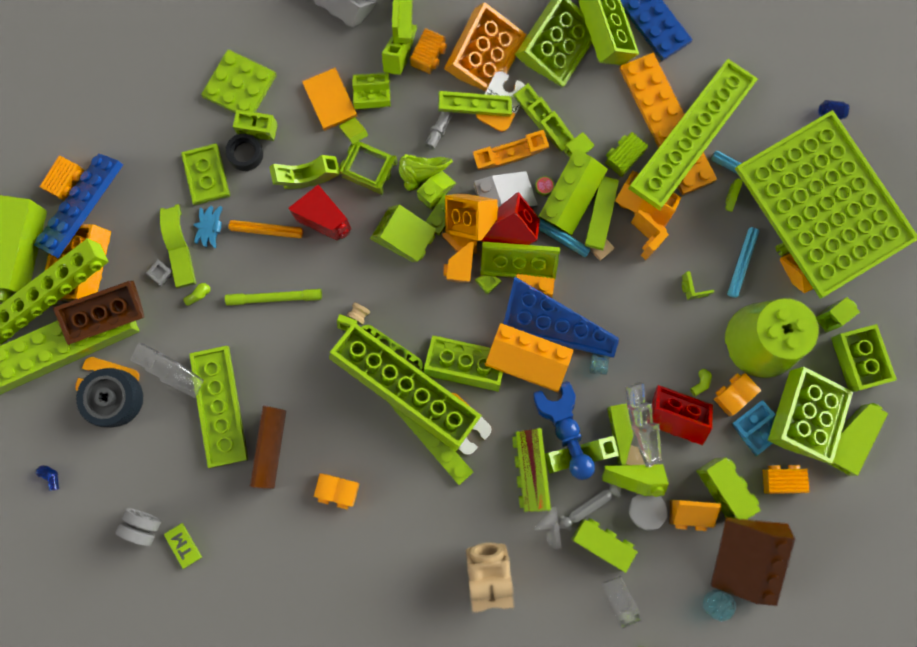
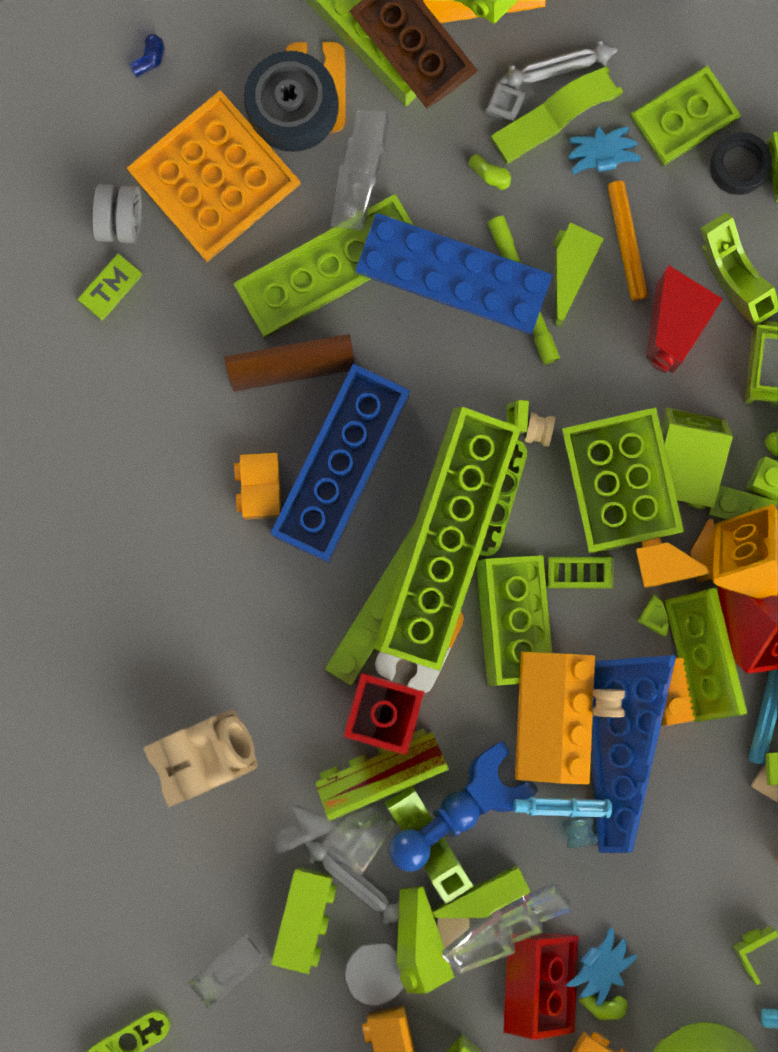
camera: 75 degrees right, 5 degrees up
none -> light orange plate [126,90,301,263]
none -> blue brick [270,363,410,564]
none -> clear slope [322,807,397,875]
none -> red slope [343,673,425,755]
none -> blue plate [355,213,553,335]
none -> light grey wheel [499,40,617,90]
none -> medium azure piece [513,796,612,819]
none -> lime slope [548,557,614,589]
none -> lime slope [552,222,604,327]
none -> lime slope [562,407,684,554]
none -> dark azure piece [566,928,637,1006]
none -> tan wheel [592,689,625,717]

